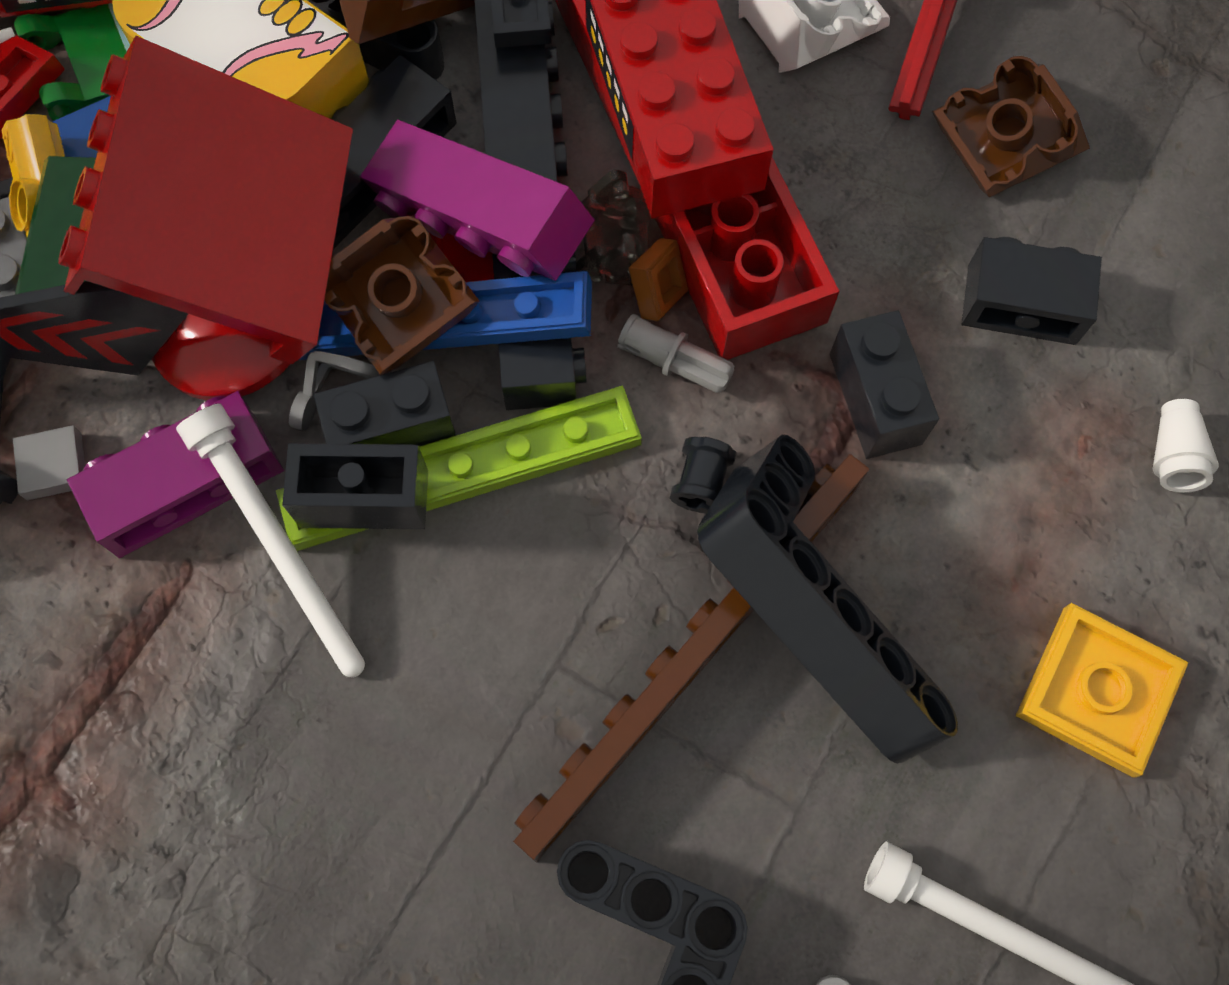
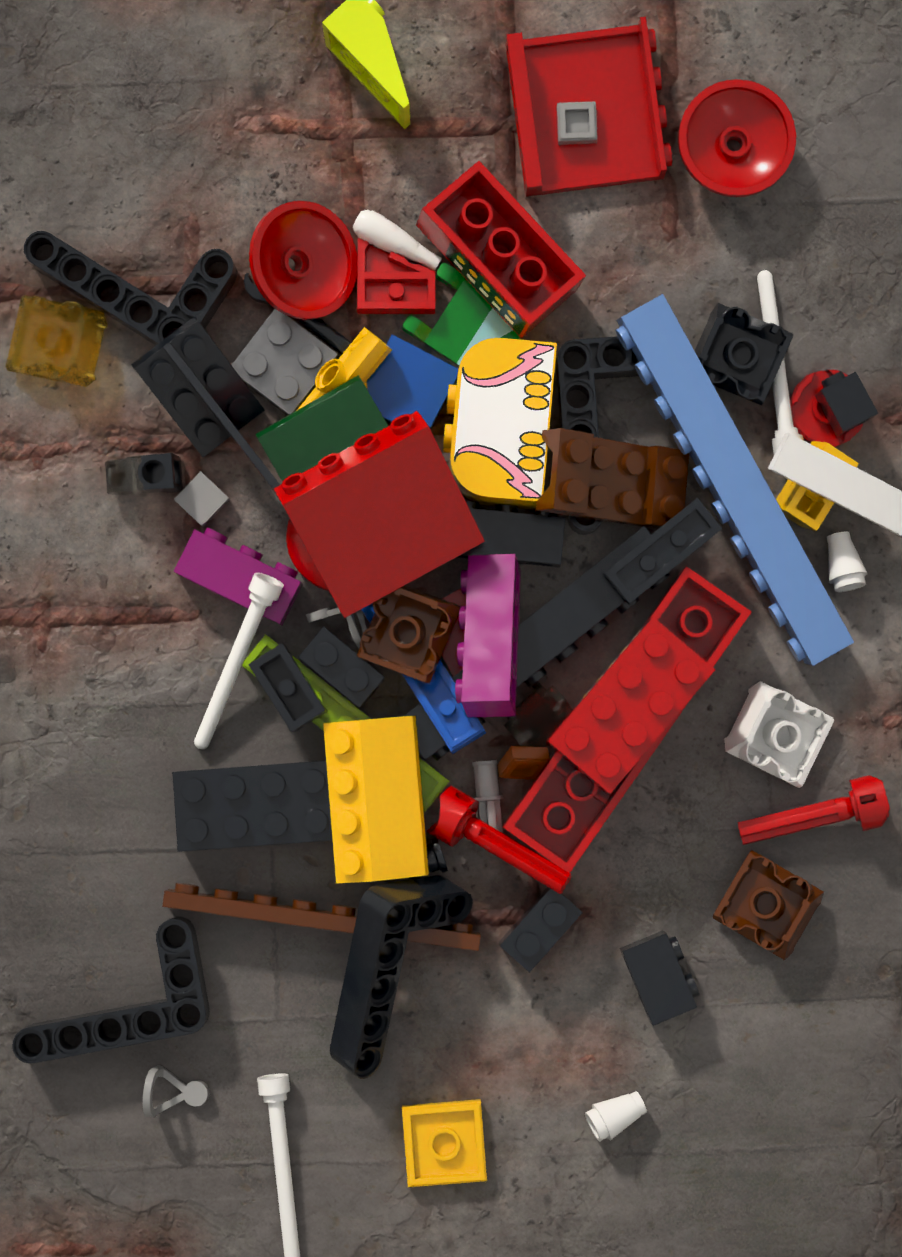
camera: 55 degrees right, 15 degrees up
none -> black brick [172,761,333,852]
none -> yellow slope [323,715,429,883]
none -> red piece [426,785,572,894]

